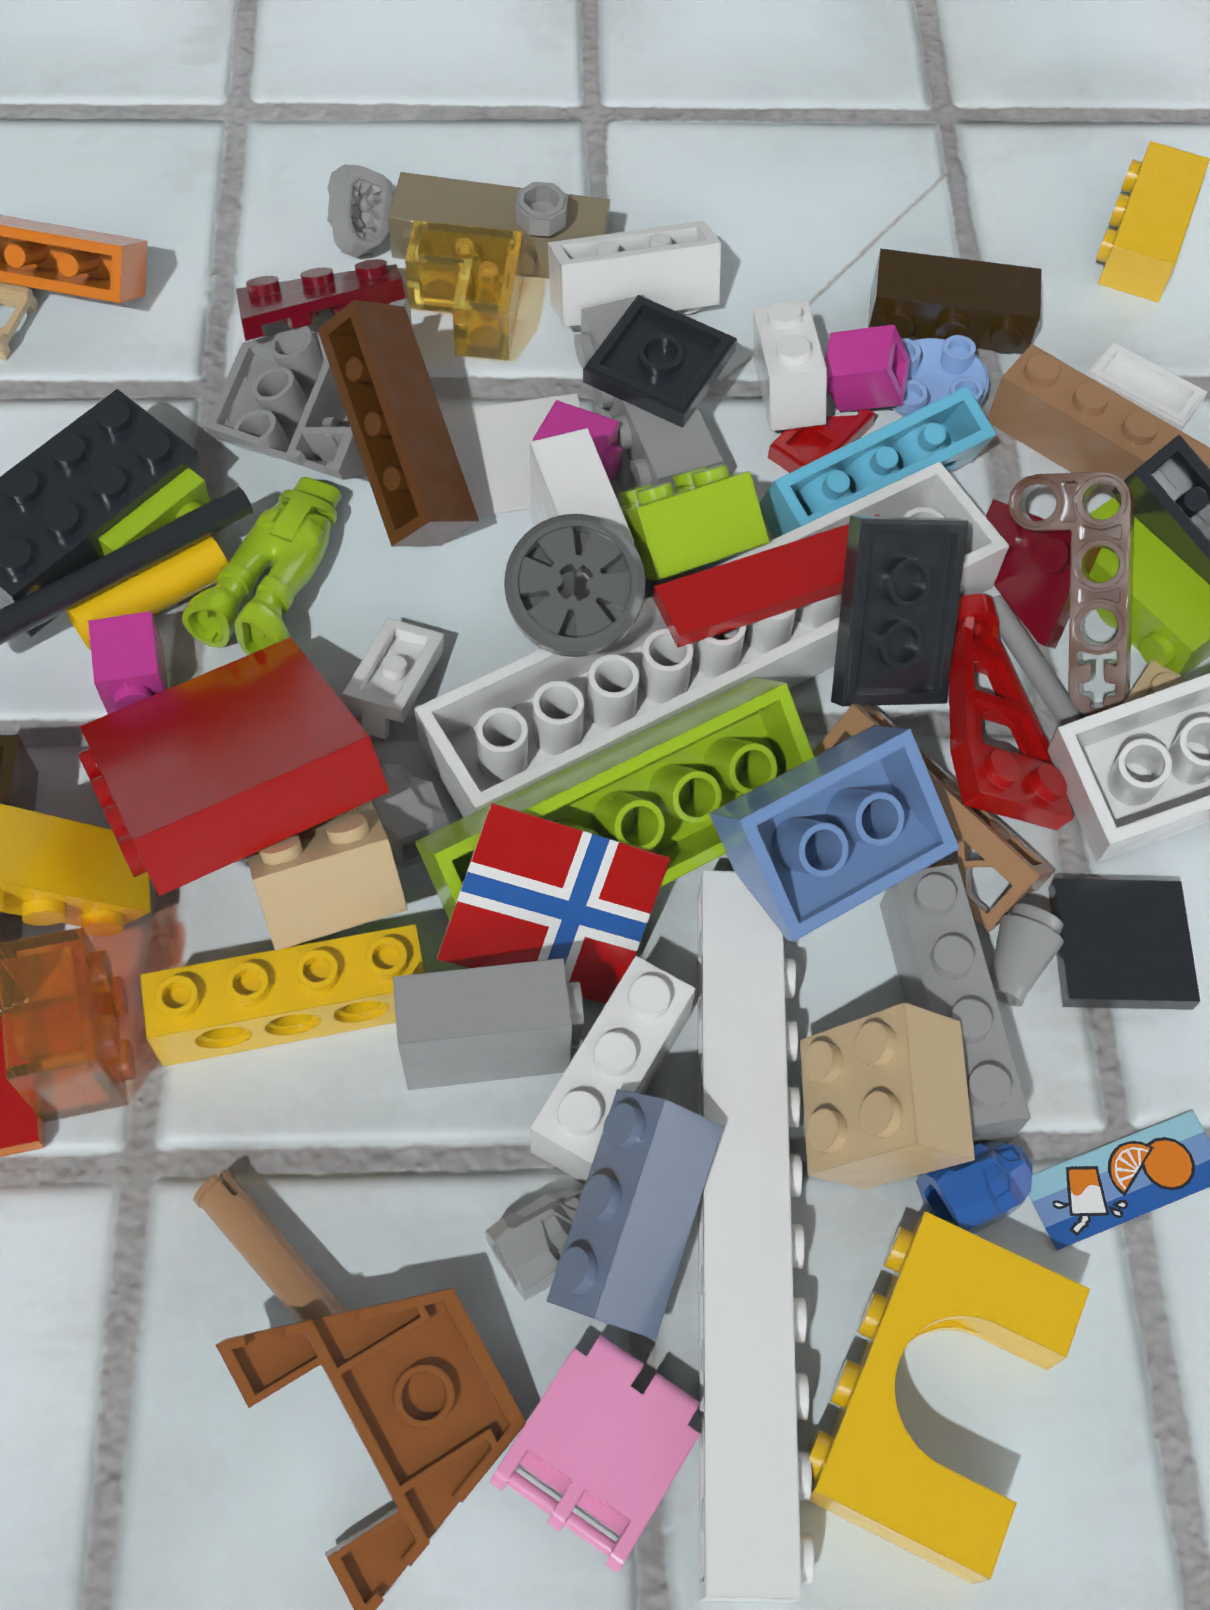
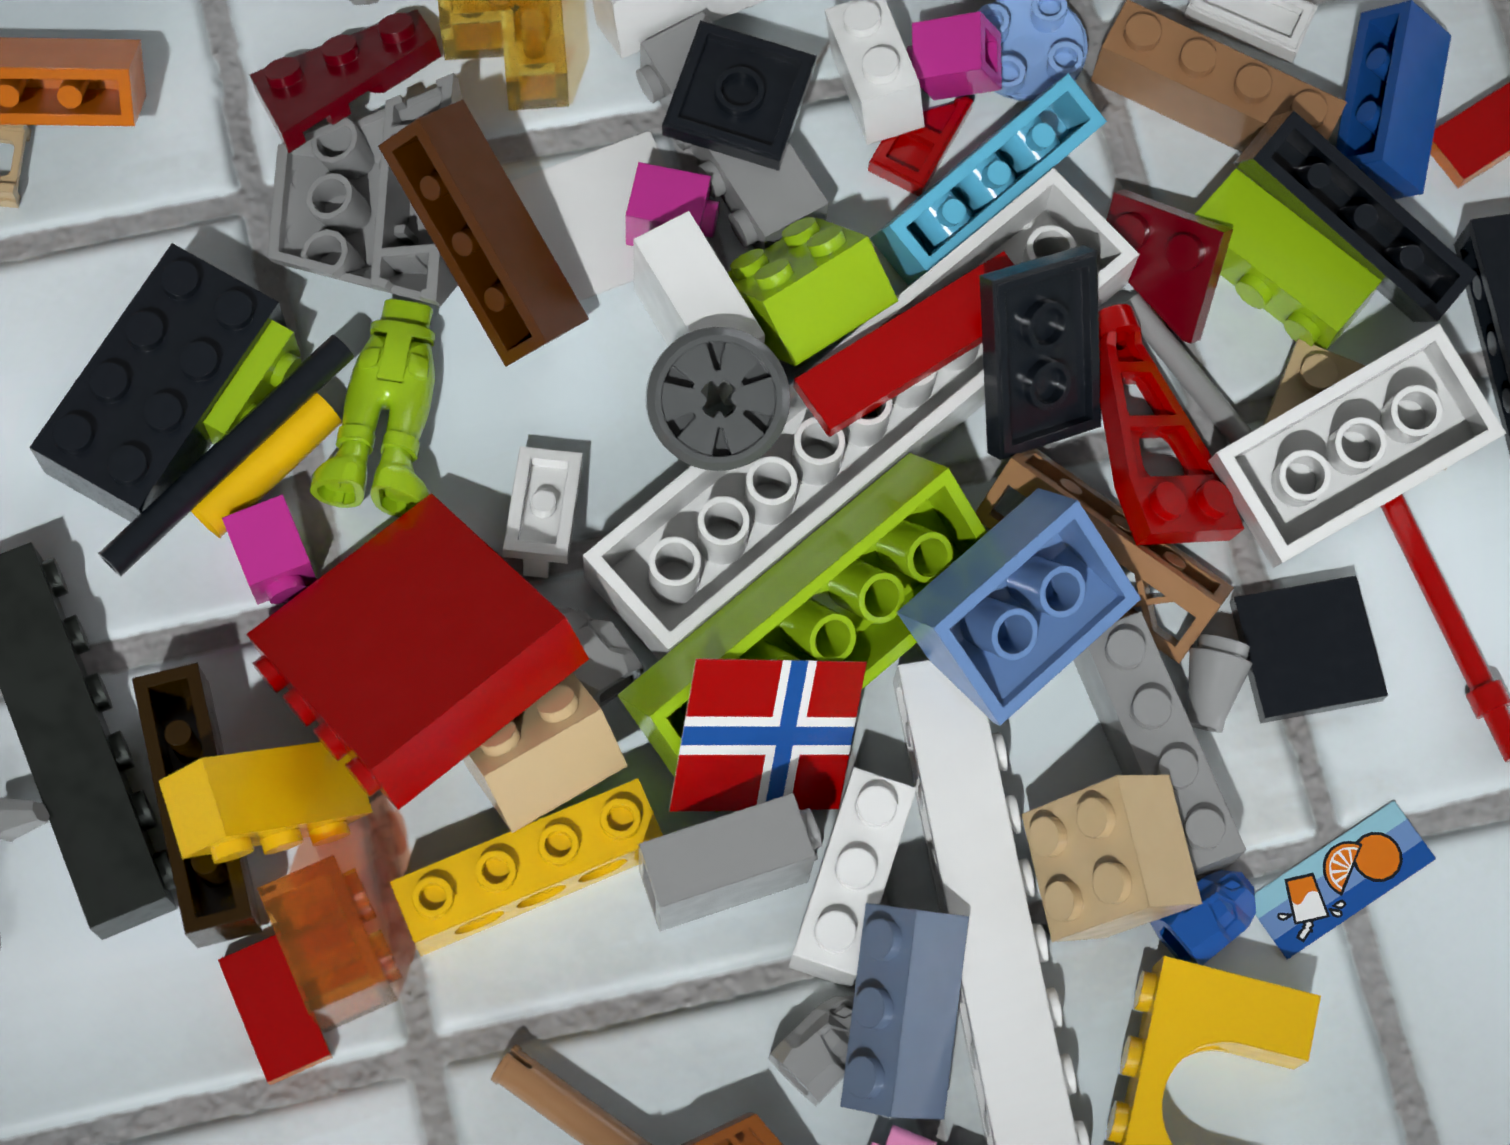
camera: 15 degrees left, 10 degrees up
beam [1008,472,1135,716] -> none

